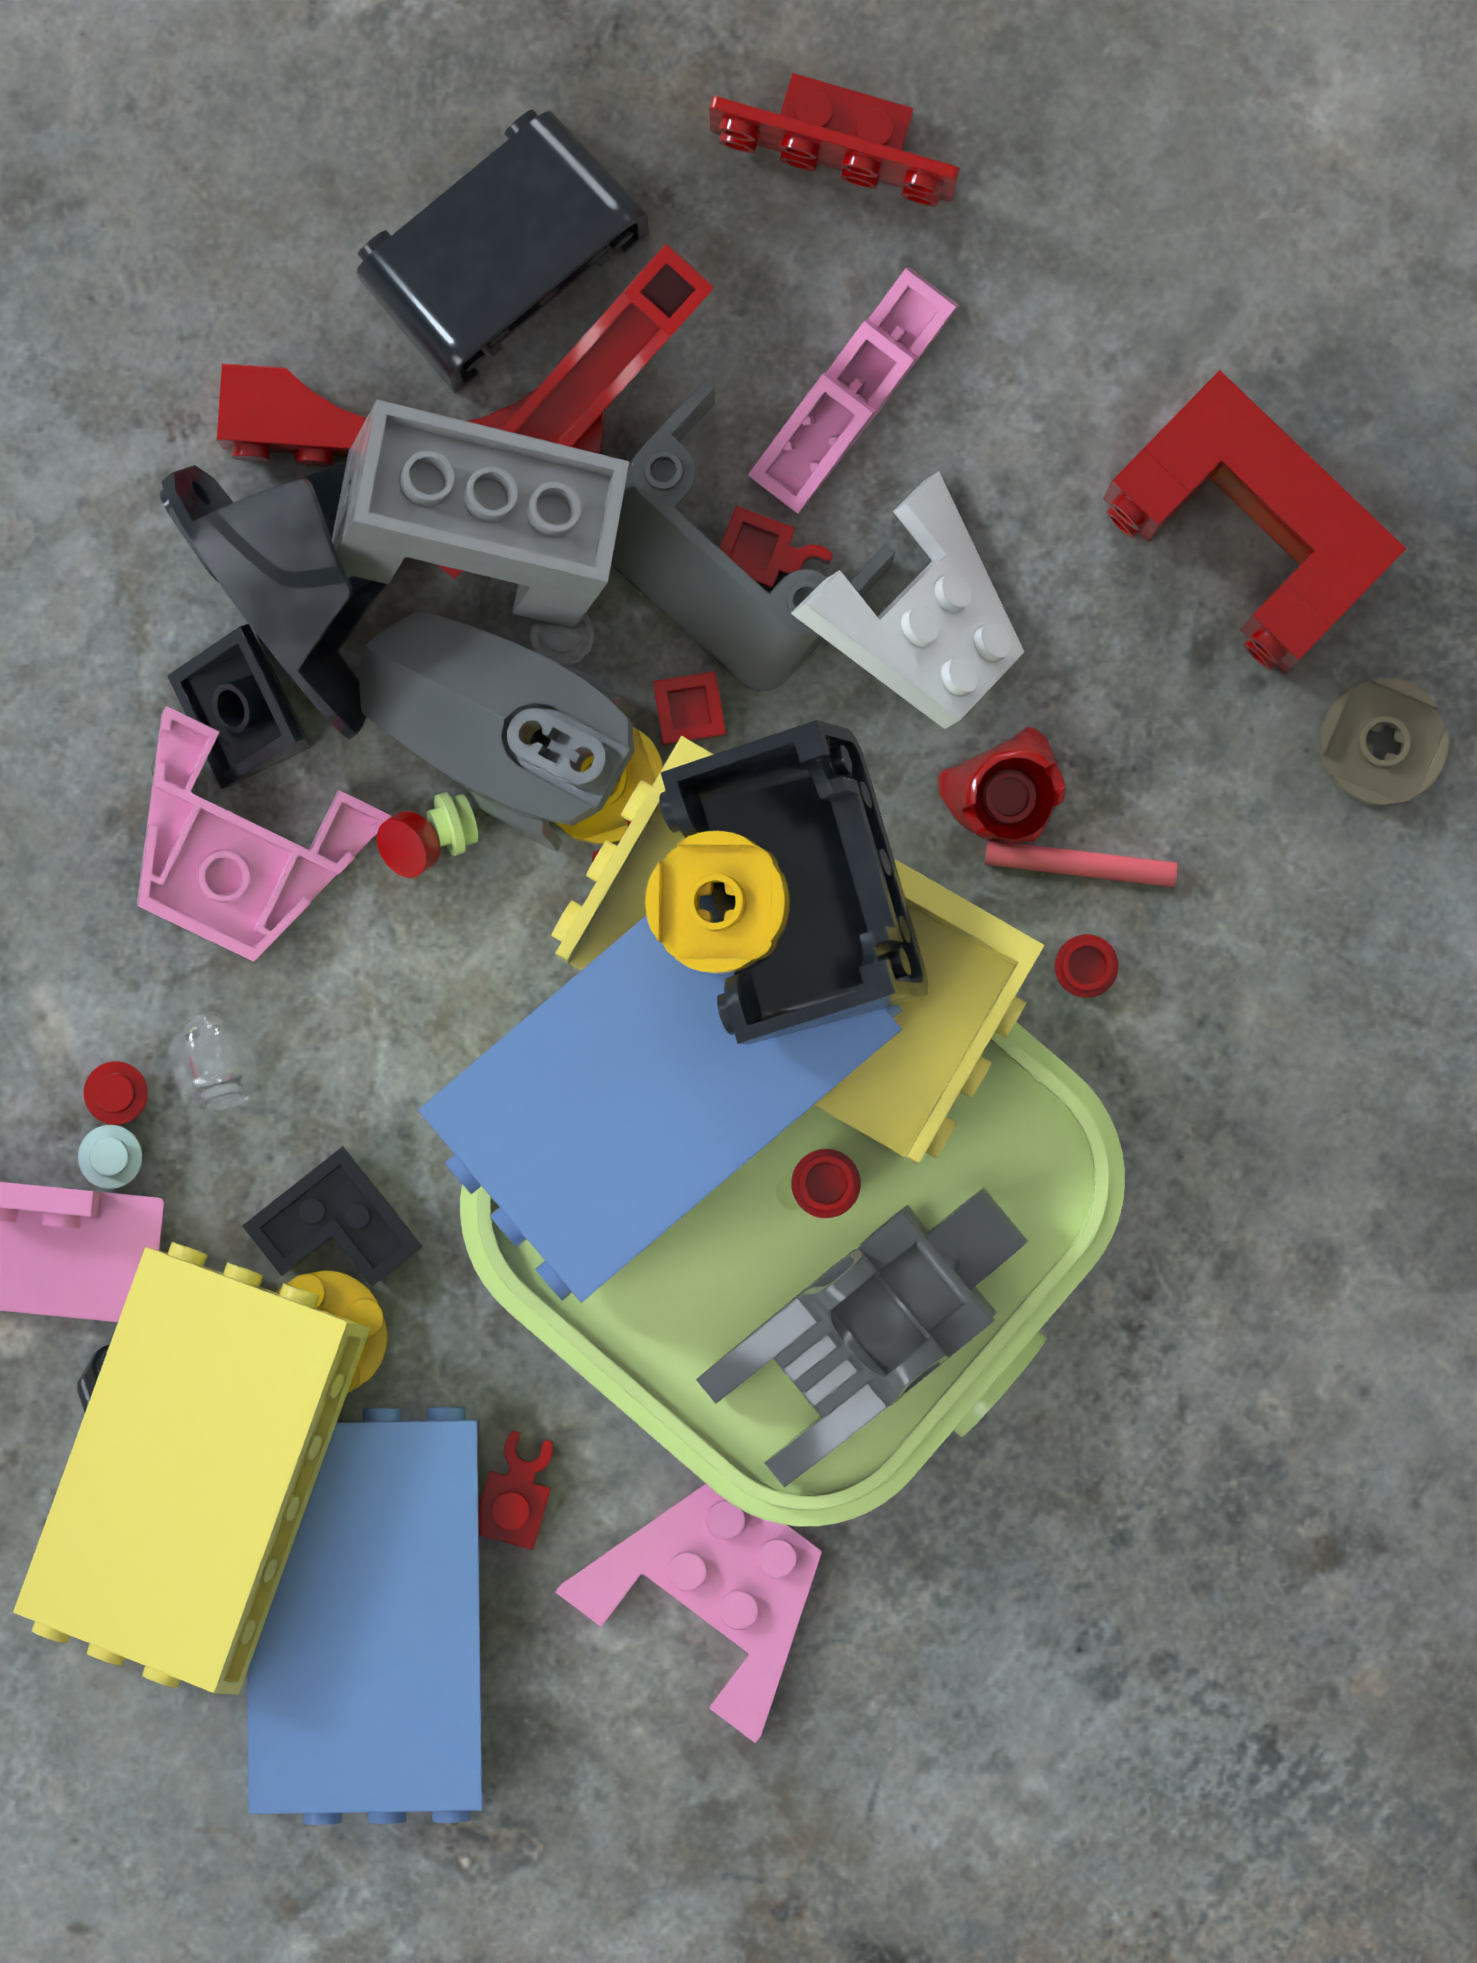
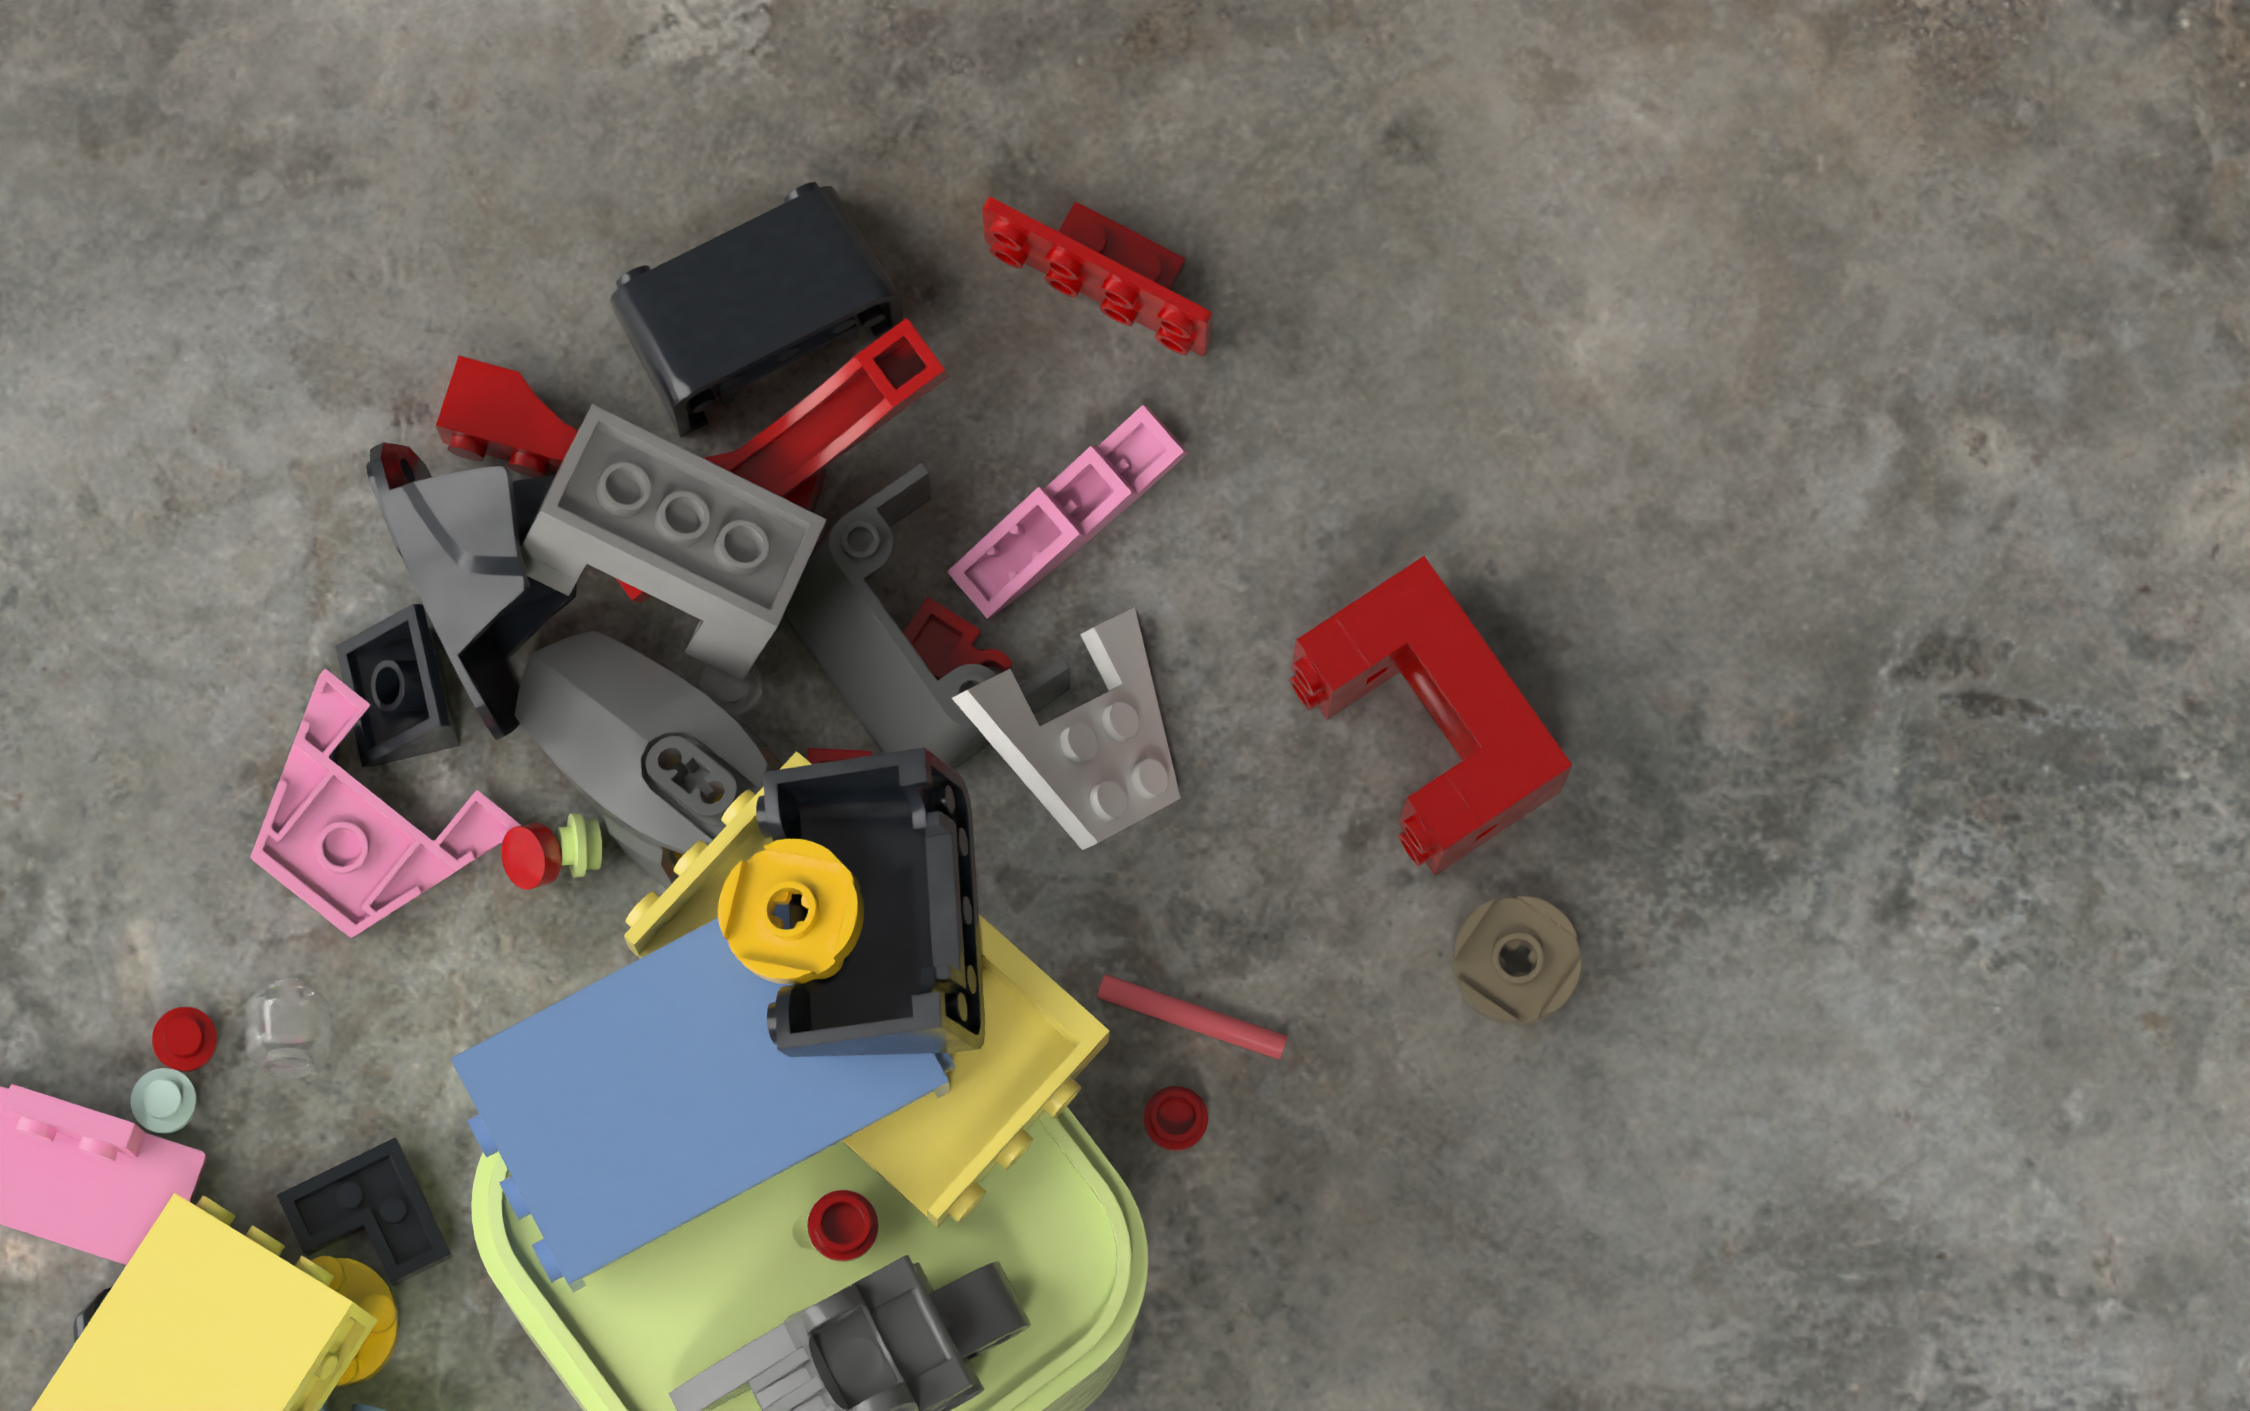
camera: 10 degrees right, 10 degrees down
red hair [937,727,1066,843] -> none

